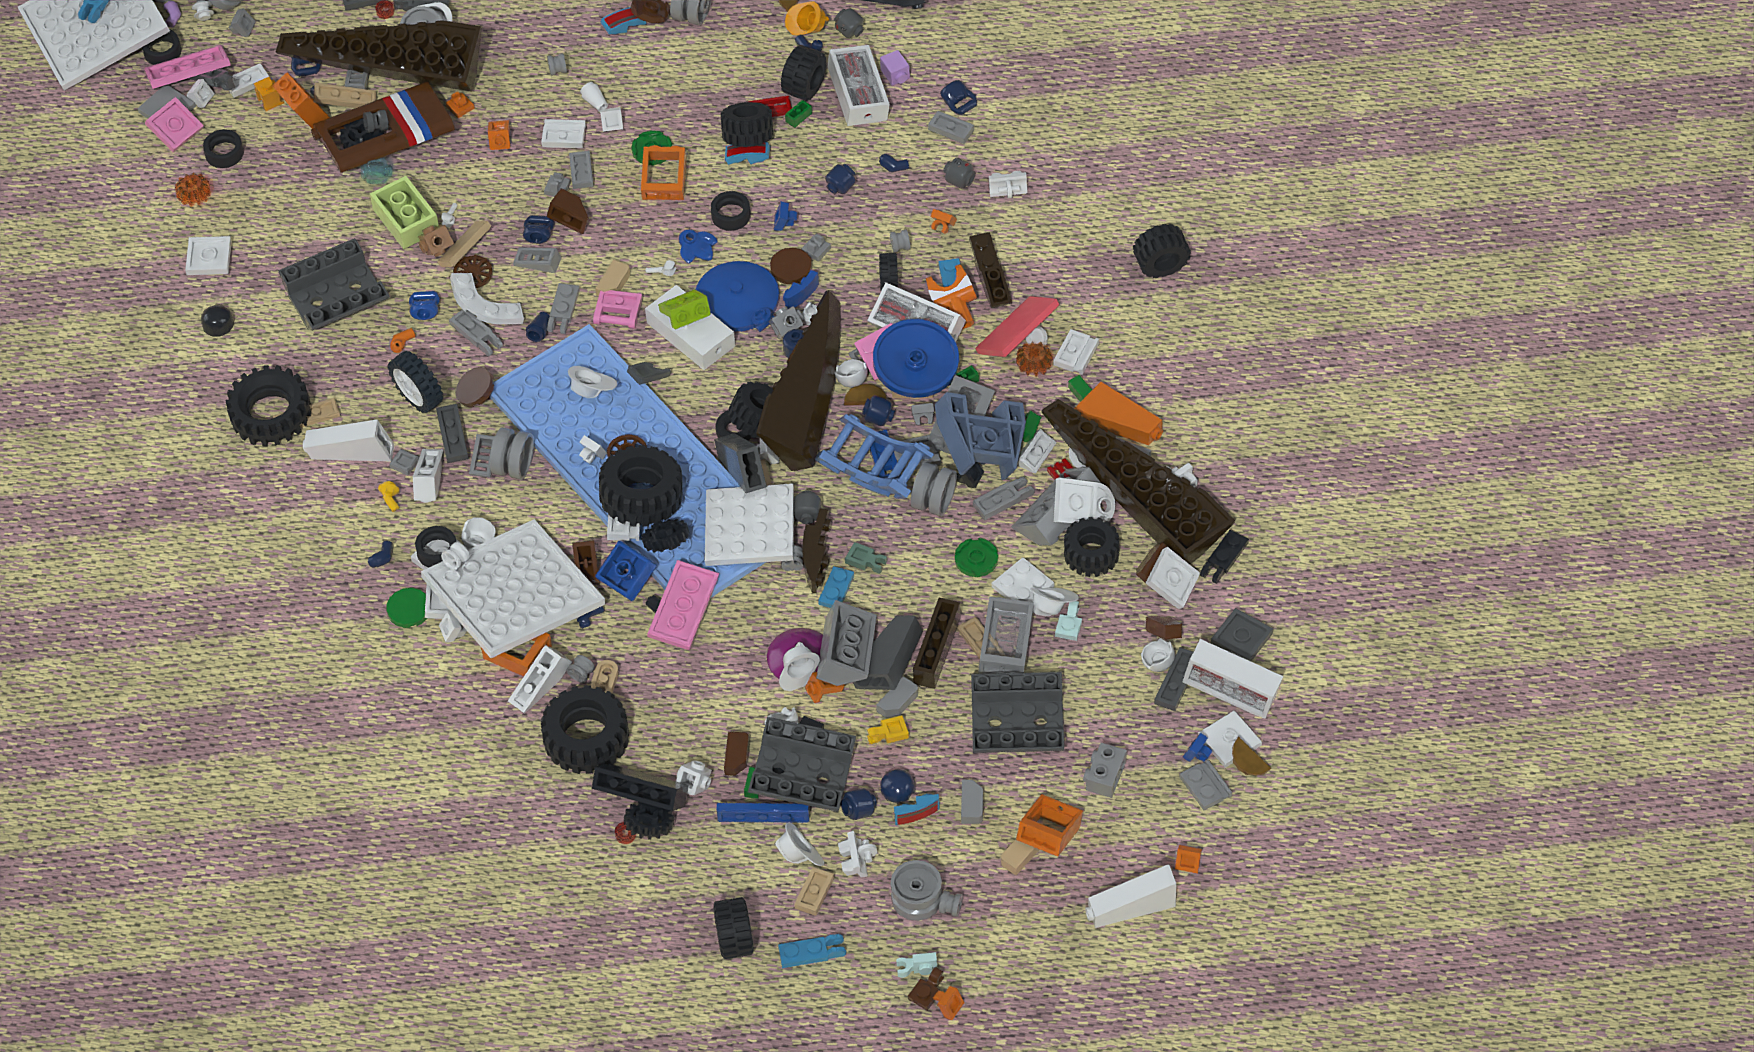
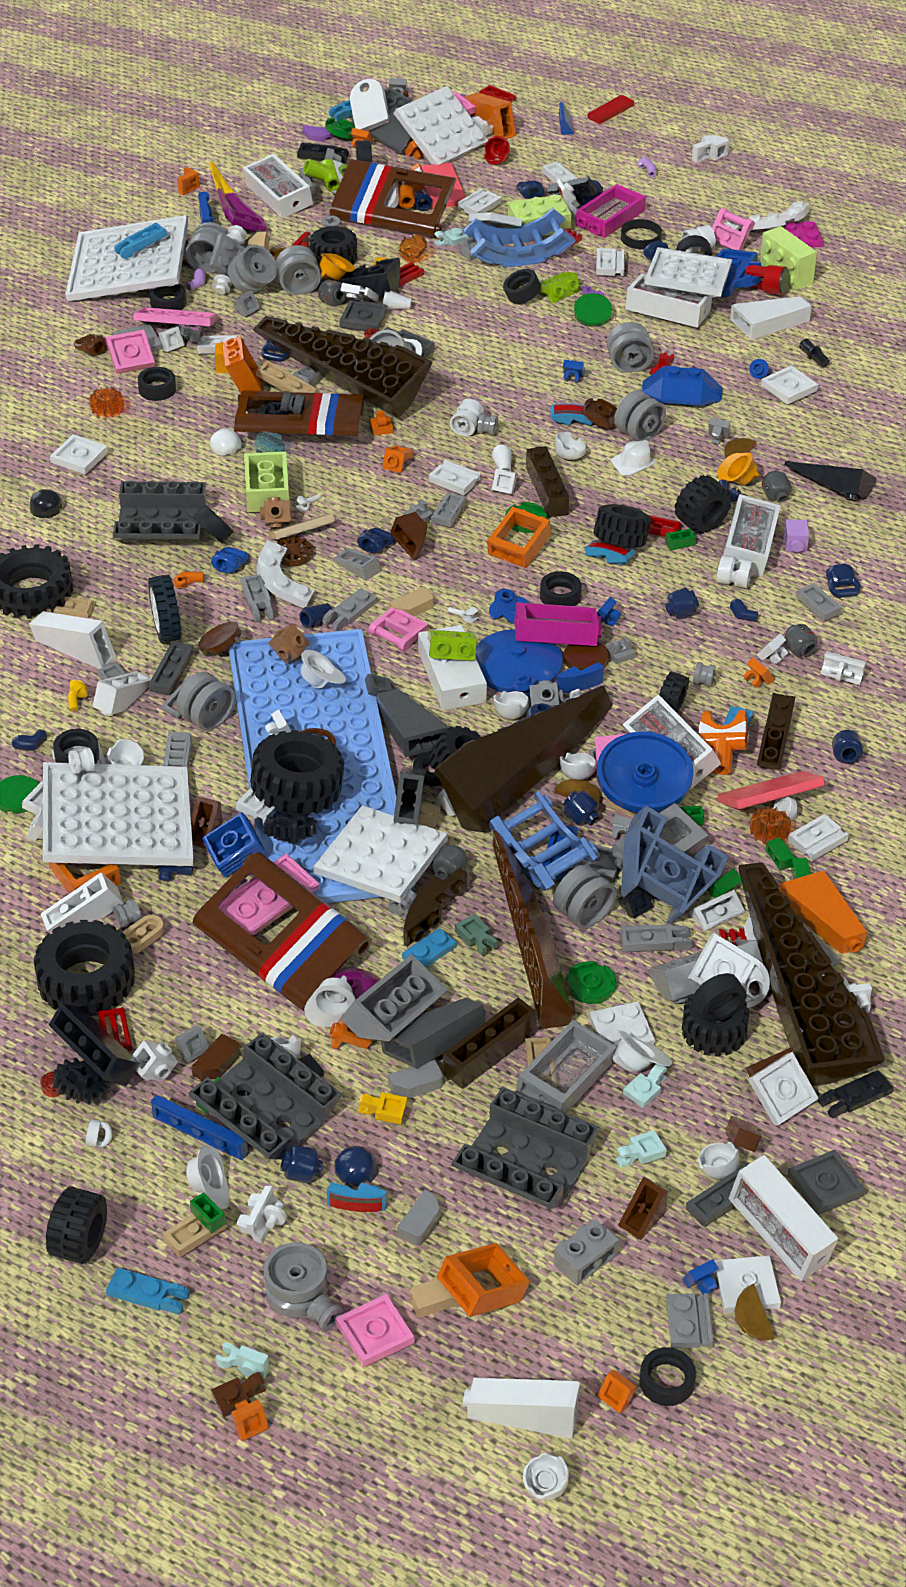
camera: 25 degrees right, 10 degrees down
none -> reddish brown piece [74,334,108,356]
none -> white tile [85,1119,112,1147]
none -> red tile [98,1007,133,1051]
none -> light grey slope [164,732,192,771]
none -> light grey tile [175,1025,209,1062]
none -> green piece [190,1192,226,1233]
none -> reddish brown piece [192,852,372,1011]
none -> black tyre [193,504,234,544]
none -> white hair [210,428,242,456]
none -> medium nougat brick [268,623,310,664]
none -> bright pink plate [336,1294,414,1368]
none -> dark grey slope [377,689,448,757]
none -> white wheel [450,399,484,436]
none -> reddish brown wedge [492,830,576,1029]
none -> white hair [493,691,530,720]
none -> dark pink piece [514,602,602,646]
none -> white hair [523,1453,569,1501]
none -> dark brown brick [526,446,569,518]
none -> white hair [555,432,586,460]
none -> white piece [610,440,655,475]
none -> light aqua plate [615,1130,667,1168]
none -> reddish brown slope [618,1177,668,1240]
none -> black tyre [639,1347,696,1406]
none -> black tyre [693,973,747,1022]
none -> white wheel [717,555,753,589]
none -> white tile [757,634,788,664]
none -> green piece [766,837,795,871]
none -> dark blue head [832,730,864,764]

